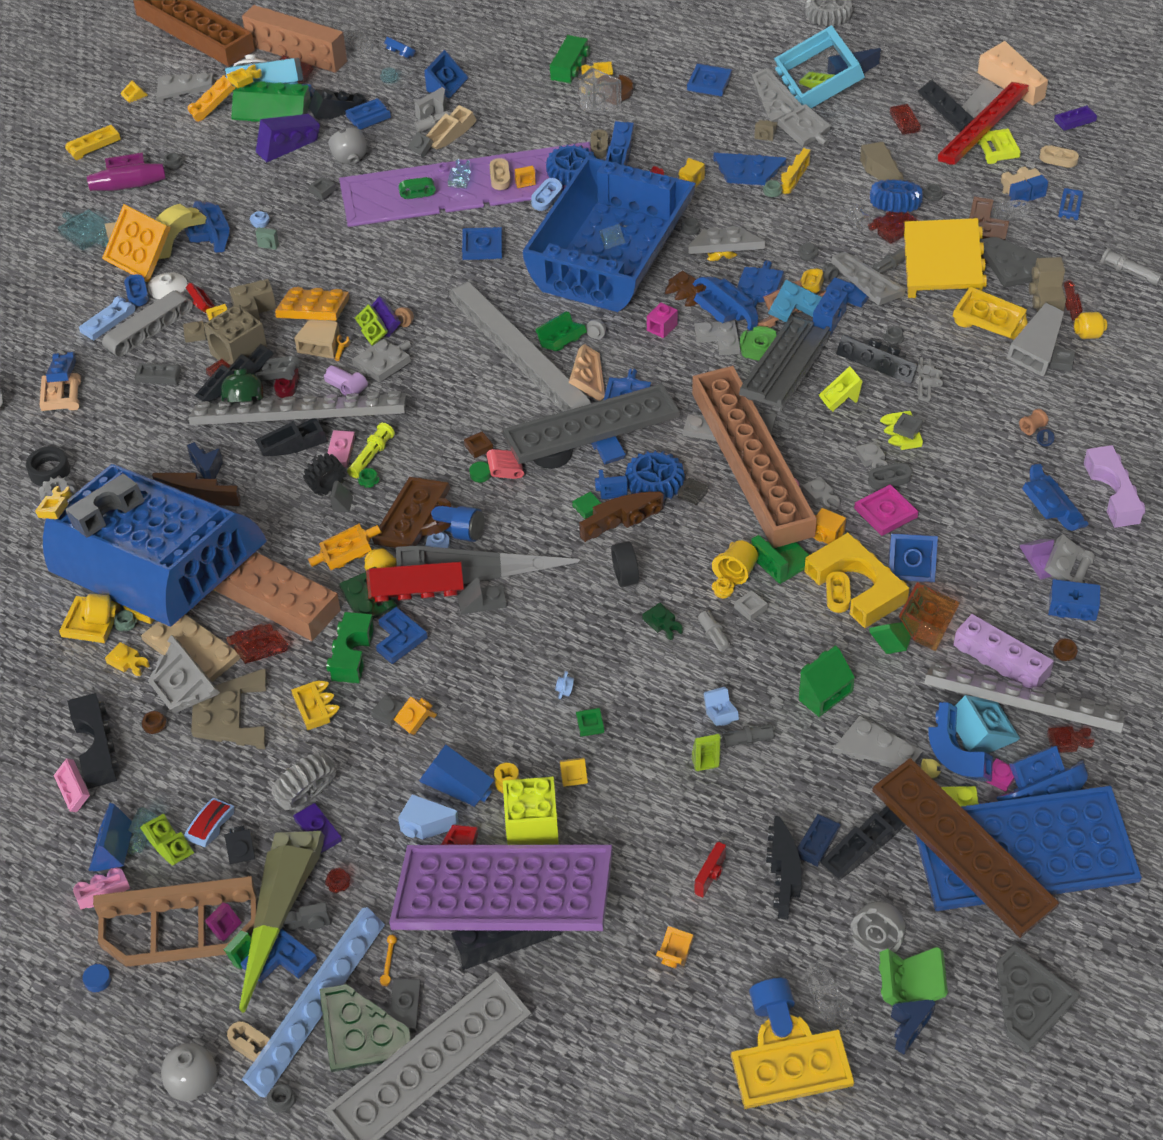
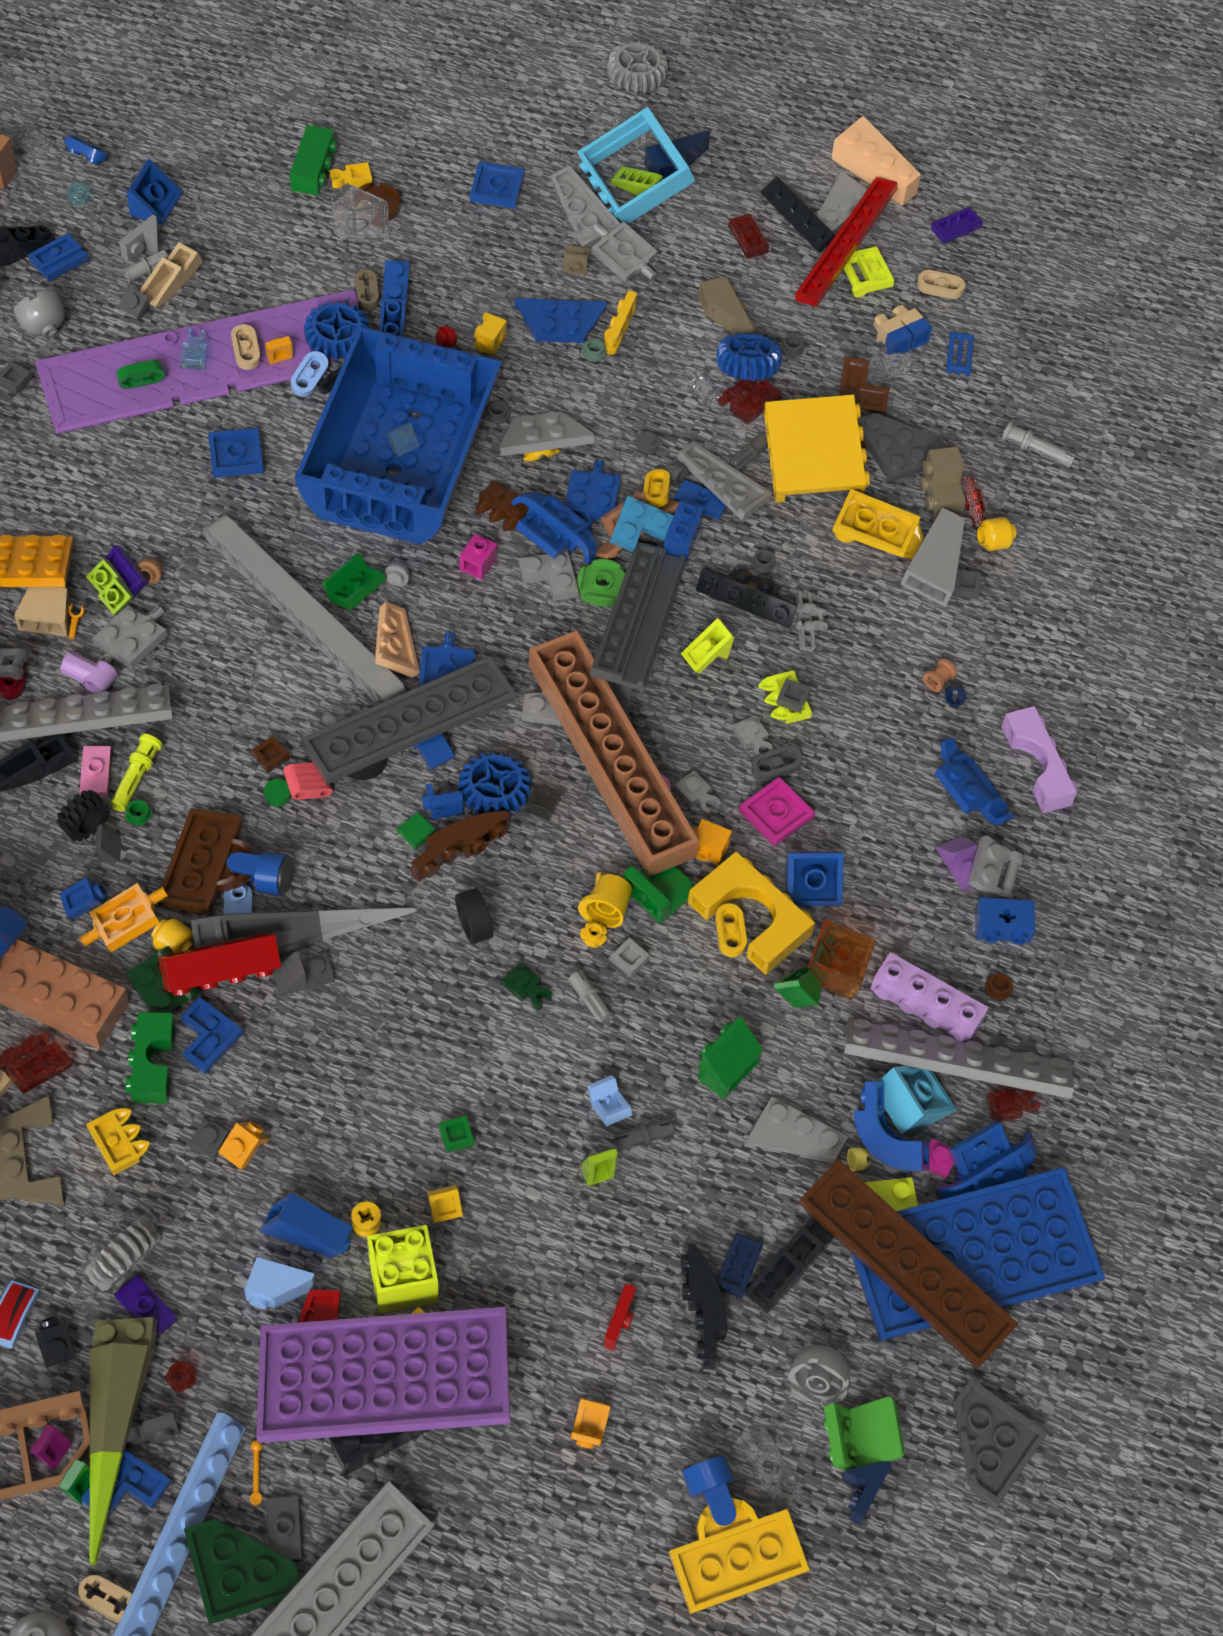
camera: 15 degrees left, 10 degrees up
light blue plate [555,671,574,699] -> none
none -> blue bracket [59,877,108,920]

